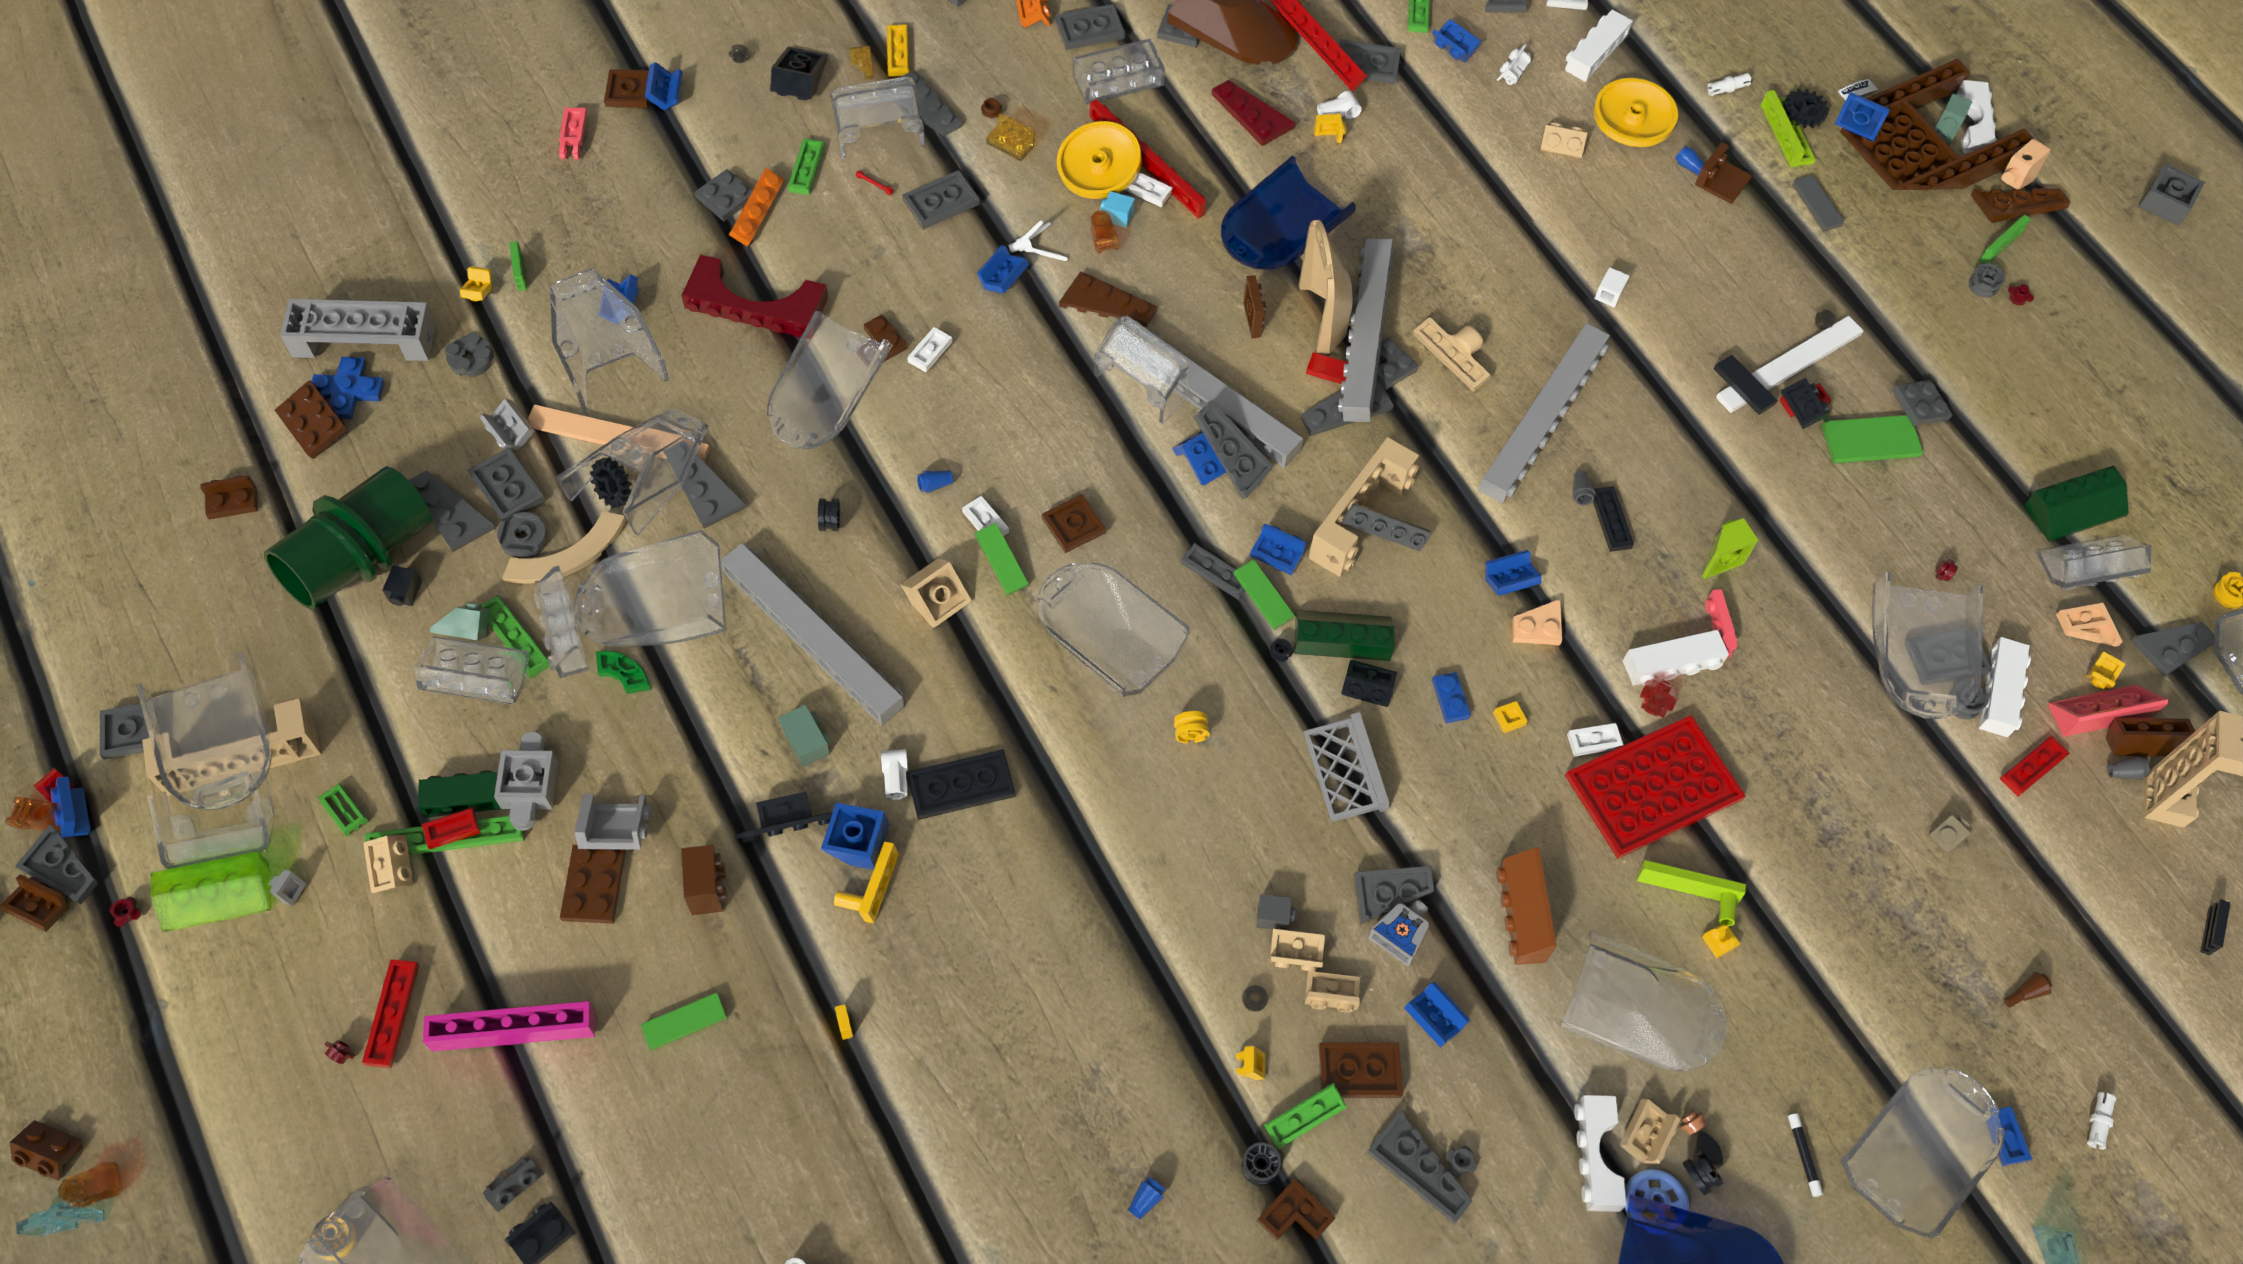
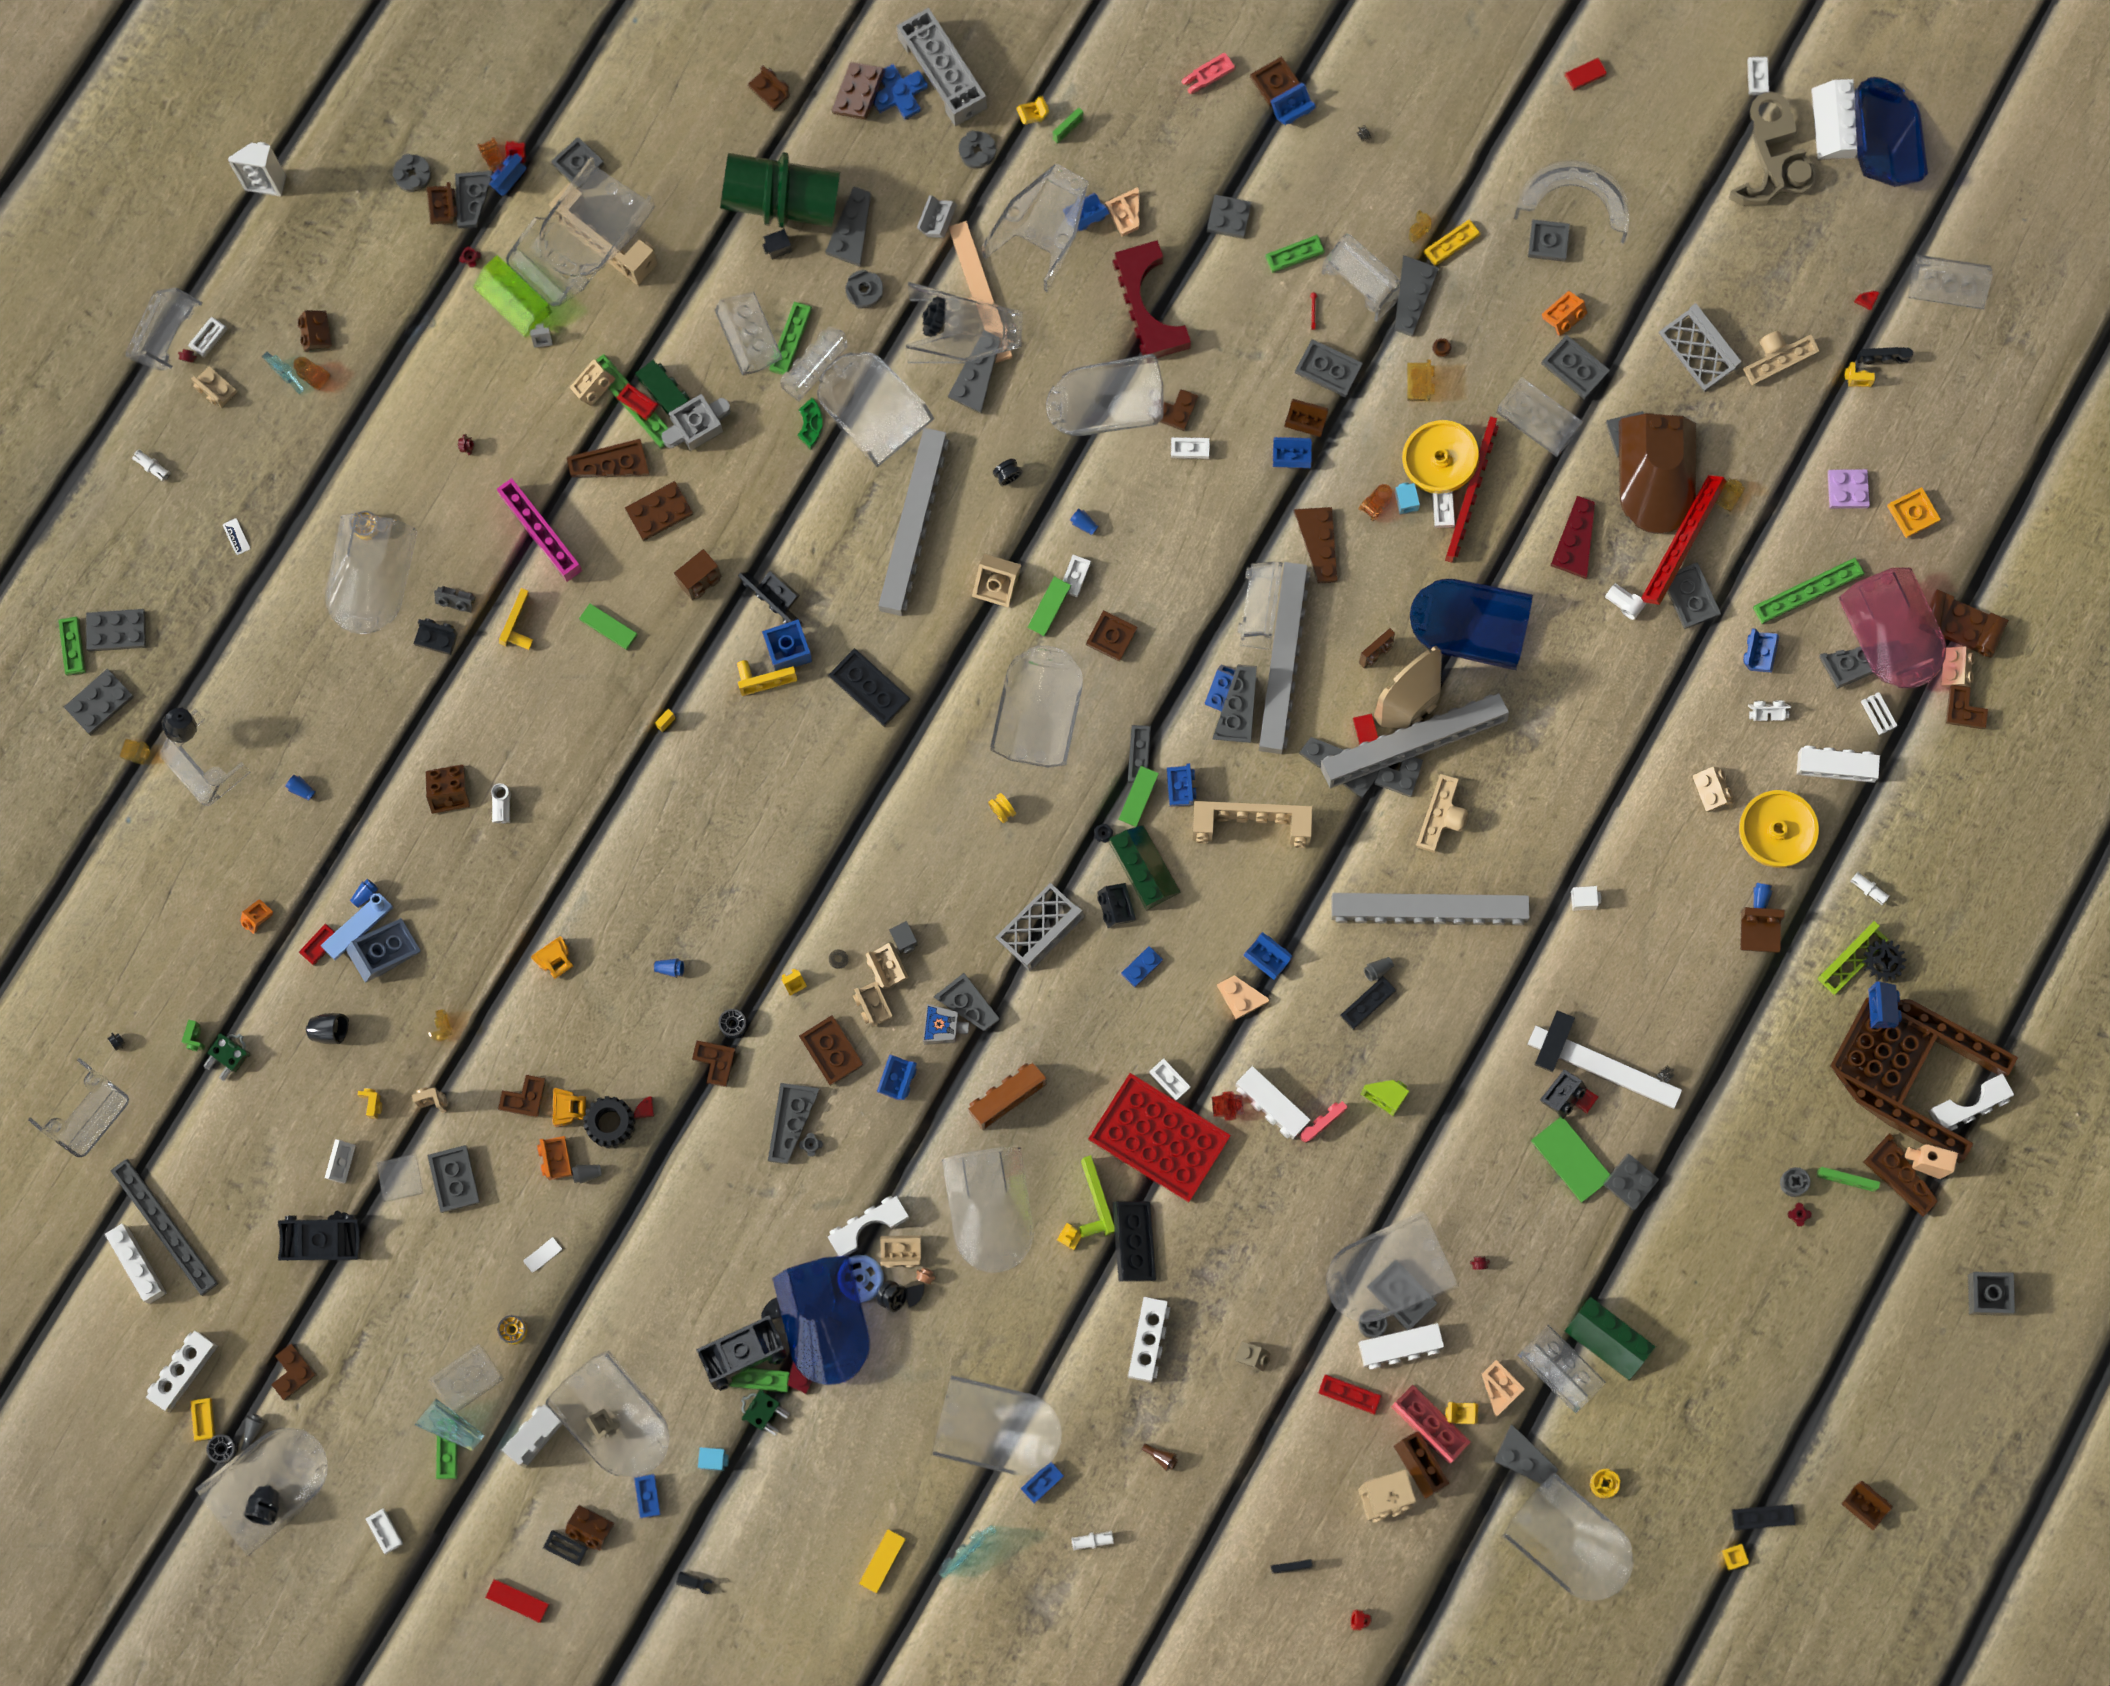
camera: 65 degrees right, 15 degrees up
bright green tile [318,783,369,837] -> none
red plate [362,959,419,1068] -> none
slope [430,602,490,640] -> none
dark grey plate [467,448,545,522] -> none
tan tile [502,511,626,584] -> none
light grey panel [574,793,651,850] -> none
orange plate [729,168,784,246] -> none
black slope [770,47,828,100] -> none
sand green brick [778,704,831,767] -> none
white piece [881,749,908,800] -> none
white plant [1008,220,1068,261] -> none
bright green tile [1263,1083,1347,1149] -> none
yellow bracket [1313,113,1346,143] -> none
dark grey bracket [1342,503,1431,551] -> none
yellow tile [1493,701,1528,733] -> none
black bar [1788,1114,1823,1197] -> none
dark grey tile [1792,175,1844,232] -> none
white sticker [1838,79,1878,101] -> none
sand green brick [1934,94,1972,145] -> none
dark grey cone [2107,756,2150,780] -> none
none -> yellow piece [499,588,533,650]
none -> reddish brown wing [566,439,650,477]
none -> light nougat wing [1105,187,1139,237]
none -> black tile [1113,1201,1156,1282]
none -> white brick [1128,1297,1170,1383]
none -> reddish brown bracket [1284,399,1329,437]

